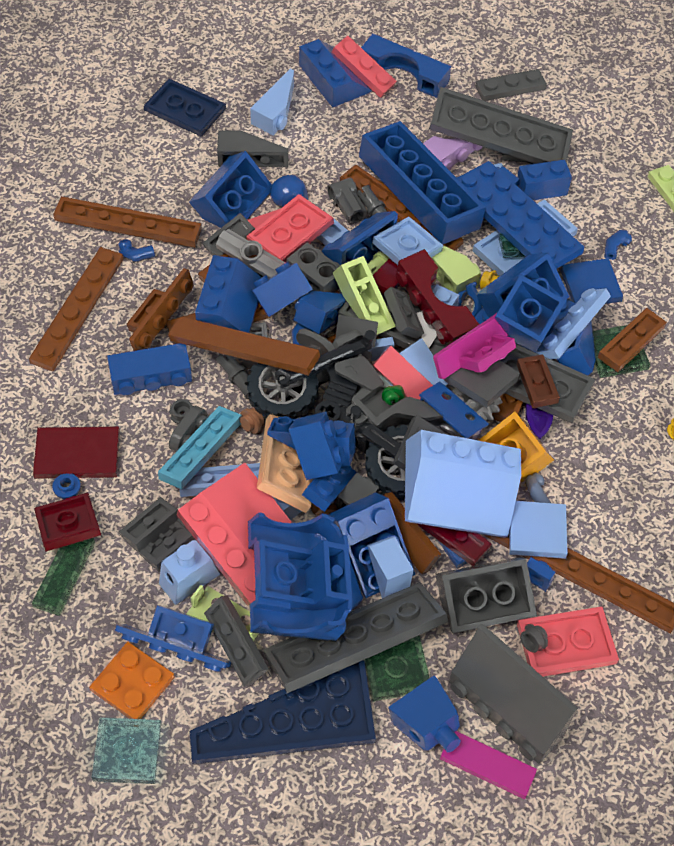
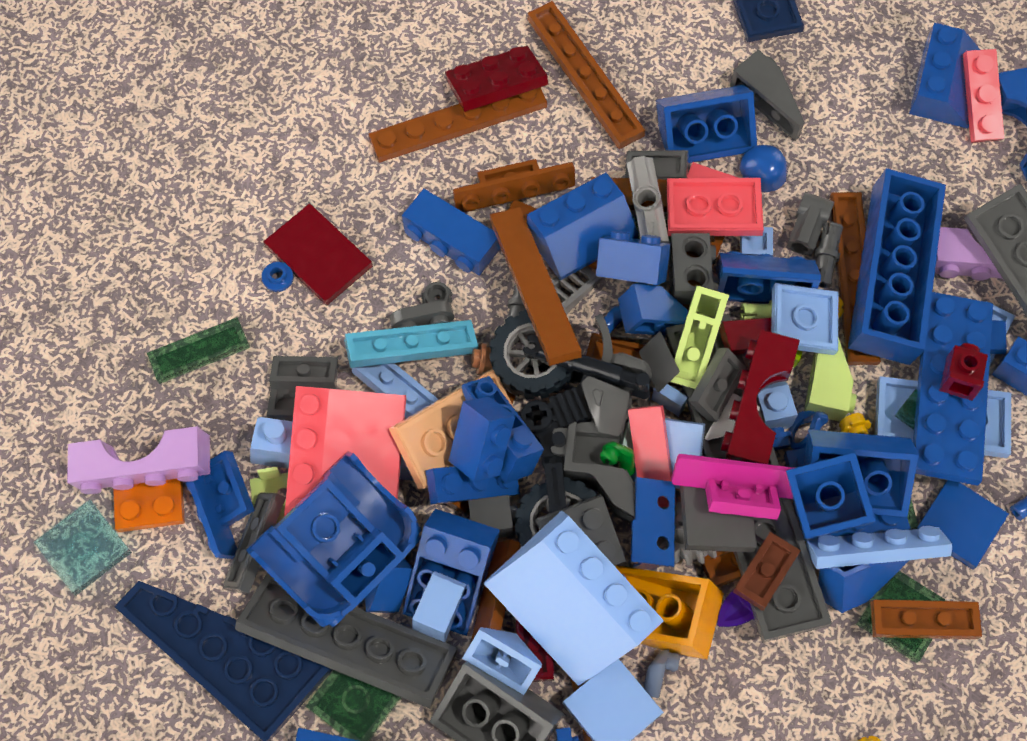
camera: 50 degrees right, 10 degrees up
dark red tile [34,492,101,552] -> none
blue arm [118,239,155,262] -> none
light blue slope [250,68,294,135] -> none
none -> lavender arch [67,426,210,494]
none -> dark red plate [445,45,549,112]
none -> light blue slope [462,627,542,695]
none -> dark red brick [939,343,988,401]

